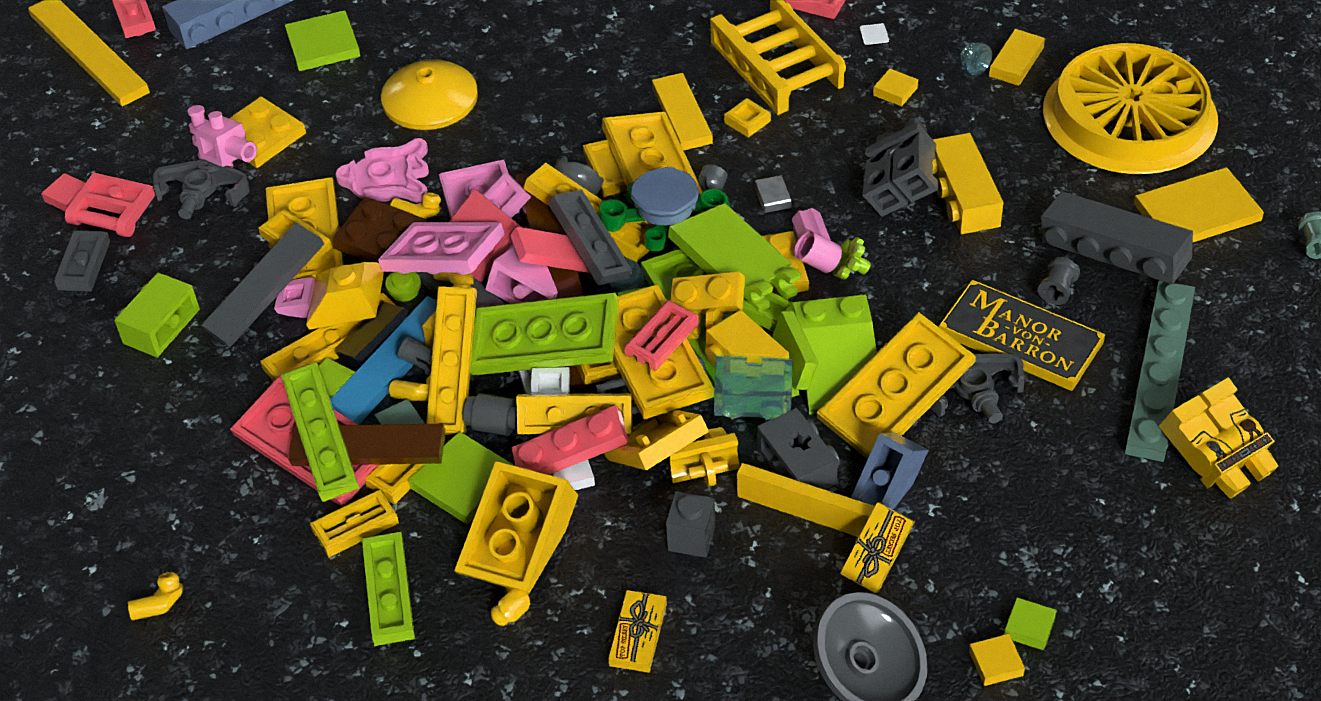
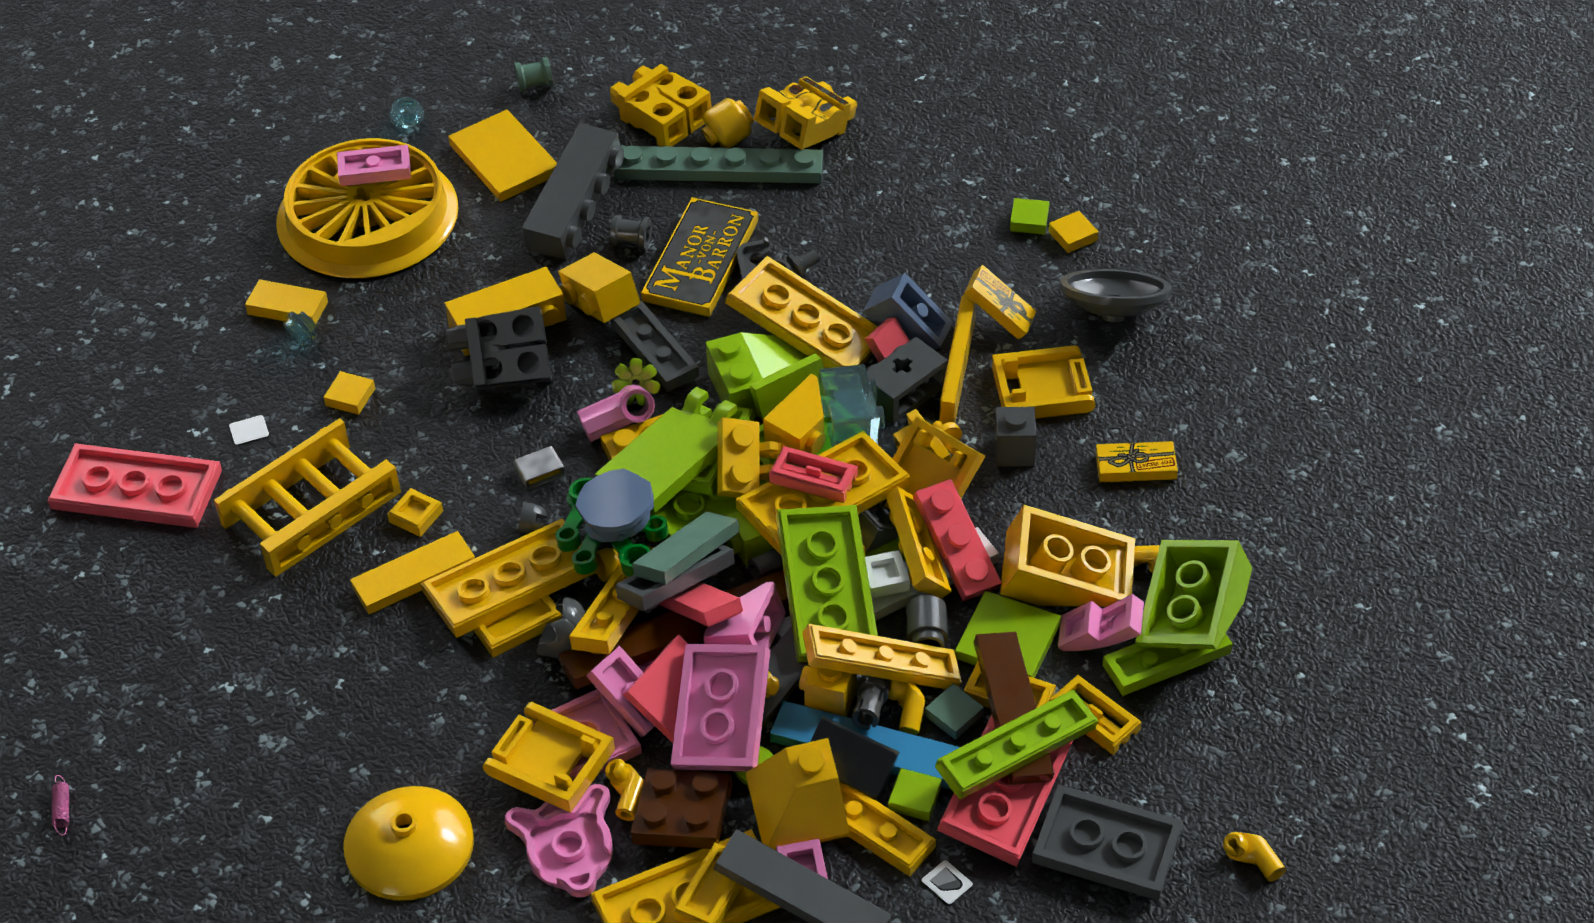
camera: 105 degrees left, 0 degrees up
none -> bright pink plate [337,145,411,186]
none -> clear light blue plate [390,97,424,128]
none -> yellow container [483,702,615,813]
none -> yellow brick [558,252,641,323]
none -> yellow hips [610,64,712,147]
none -> dark grey plate [610,300,699,392]
none -> sand green tile [632,512,739,585]
none -> yellow head [701,98,754,148]
none -> coral tile [865,317,909,363]
none -> white sticker [922,860,973,904]
none -> yellow container [992,345,1095,419]
none -> dark grey plate [1032,784,1184,901]
none -> bright pink slope [1058,594,1144,652]
none -> lime slope [1135,540,1252,649]

